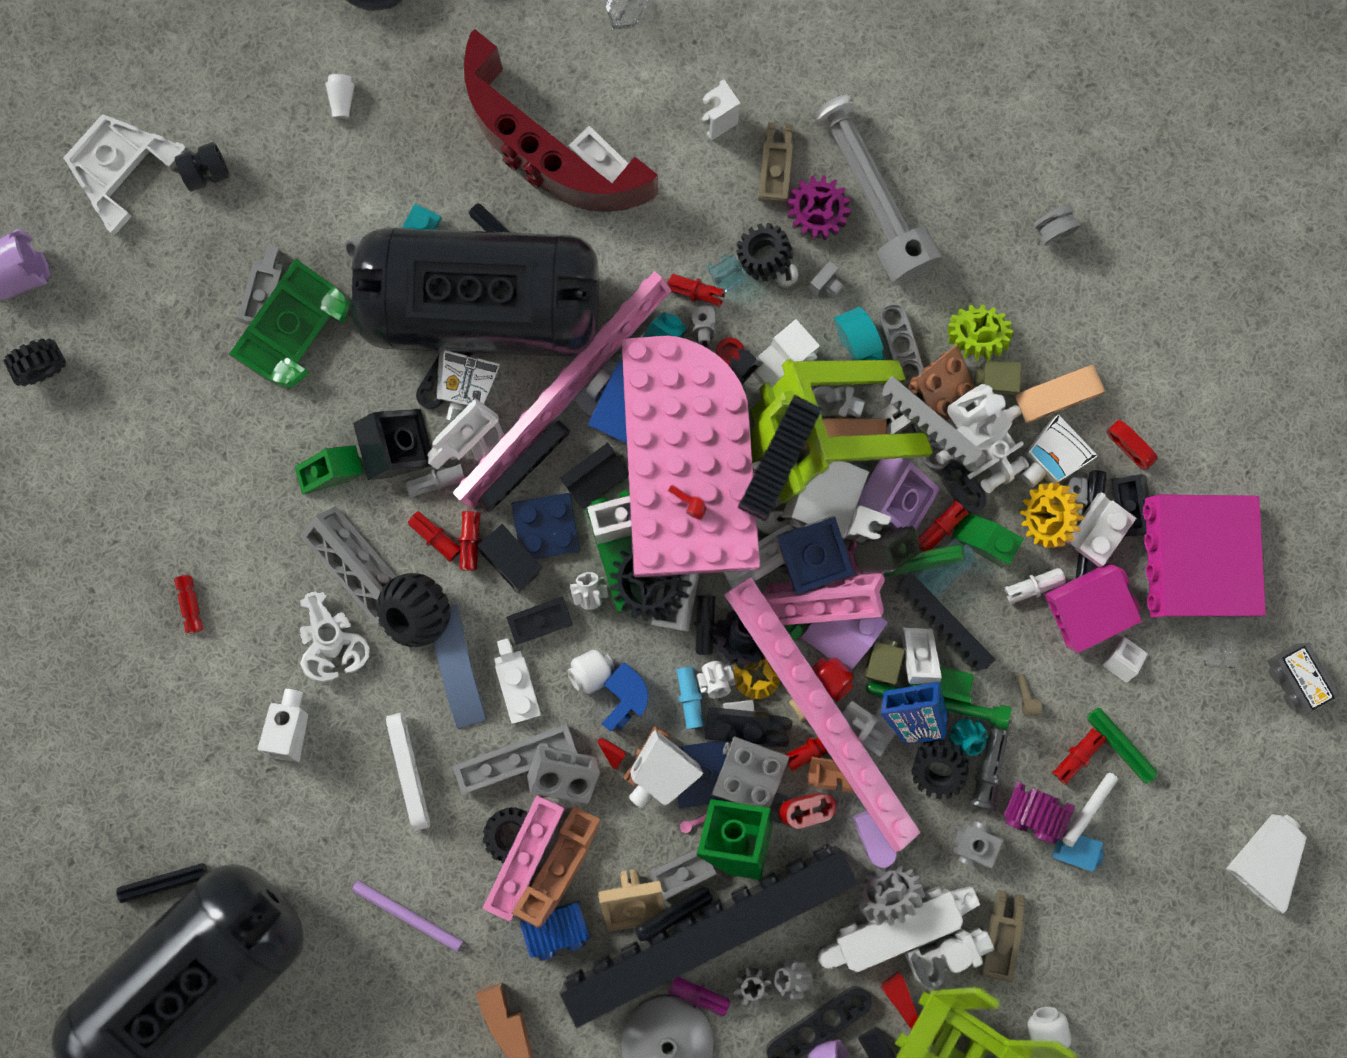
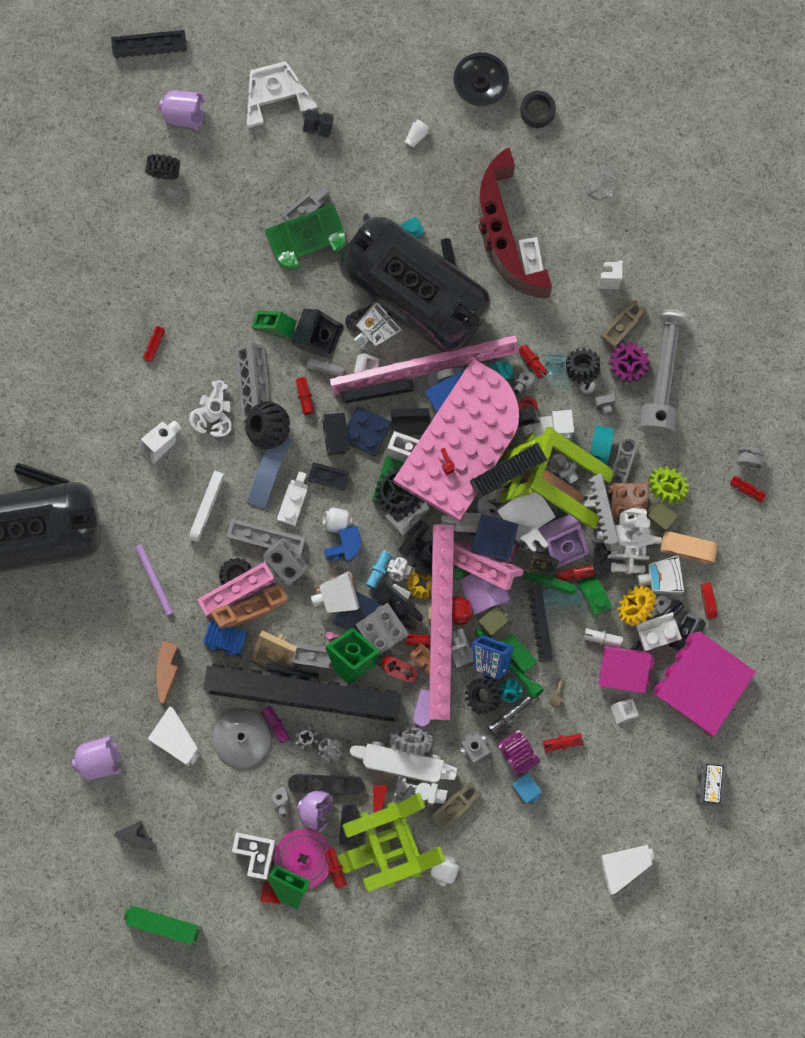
camera: 35 degrees right, 5 degrees down
white hinge [427,398,499,470] -> none
red axle [458,511,482,571] -> none
white gear [570,572,609,610] -> none
red slope [597,737,626,770] -> none
white plate [901,628,942,684] -> none
white bar [1062,773,1118,847] -> none
green axle [1087,707,1158,784] -> none
none -> red axle [730,476,766,502]

